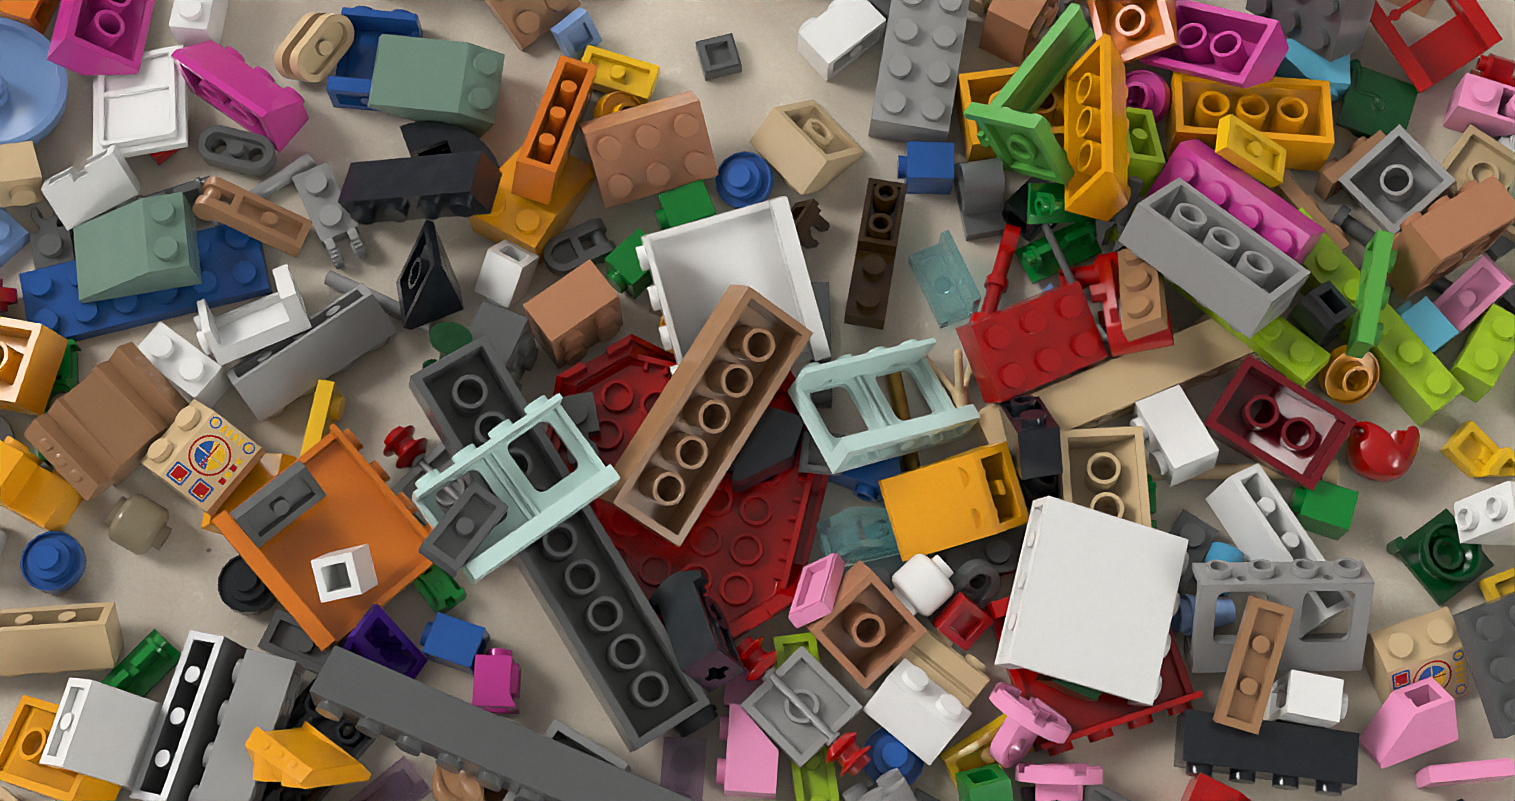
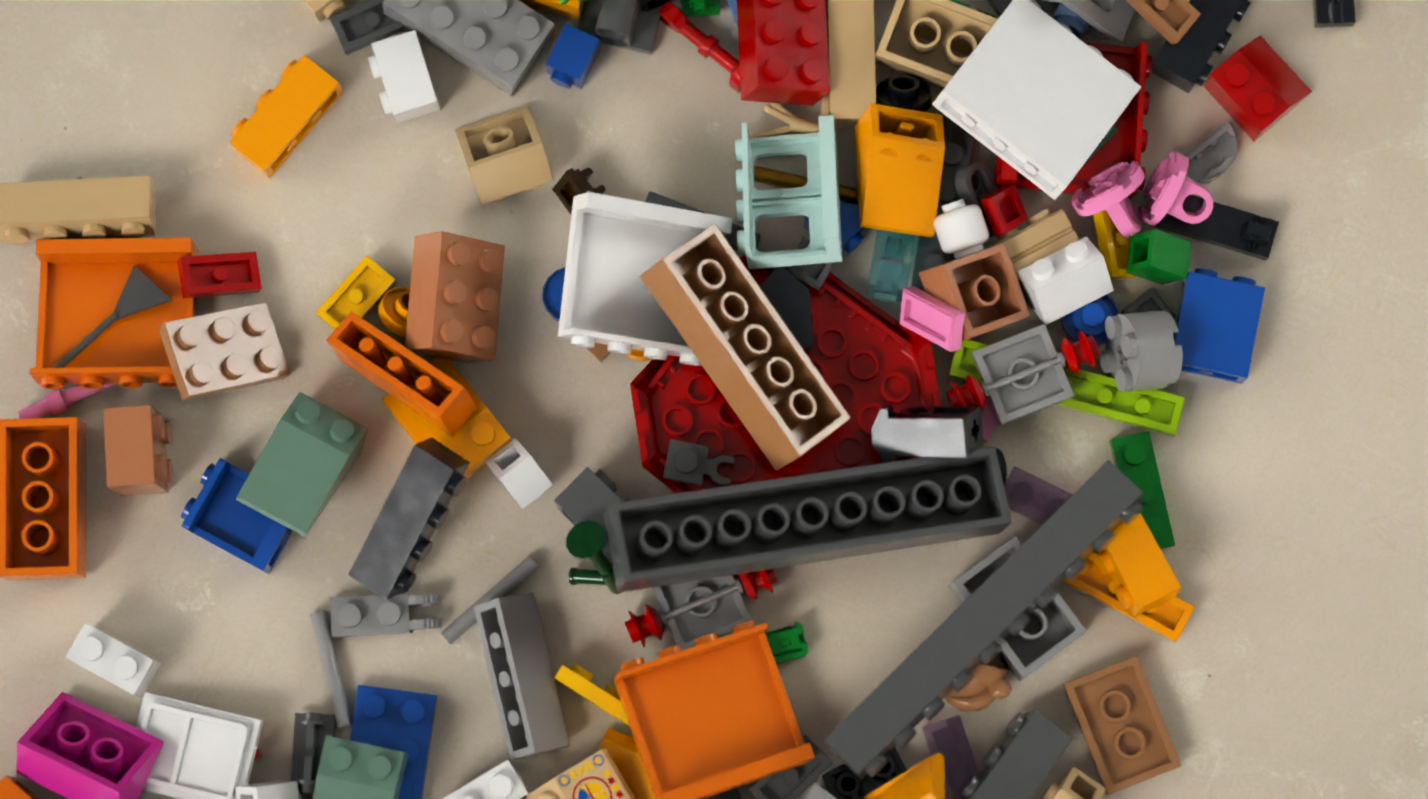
camera: 65 degrees left, 10 degrees up
dark pink slope [171,40,309,153] -> none
medium nougat plate [192,176,312,258] -> none
white panel [193,264,312,366] -> none
dark grey plate [197,125,277,176] -> none
dark grey plate [230,460,327,548] -> none
tan brick [274,12,354,82] -> none
white brick [311,544,378,603] -> none
dark purple slope [343,604,428,679] -> none
black slope [396,219,464,330] -> none
black brick [399,121,500,169] -> none
light aqua window [412,393,620,585] -> none
dark grey plate [418,481,509,578] -> none
blue brick [420,612,490,675] -> none
dark pink window [472,648,522,714] -> none
nougat brick [523,259,623,370] -> none
dark grey plate [543,218,617,277] -> none
medium blue tile [550,7,602,60] -> none
green brick [605,227,653,300] -> none
green brick [654,179,716,231] -> none
dark grey tile [695,33,742,81] -> none
blue plate [715,151,774,209] -> none
bright pink slope [716,703,779,799] -> none
dark brown slope [844,178,907,330] -> none
clear light blue panel [908,230,981,329] -> none
black slope [999,395,1063,480] -> none

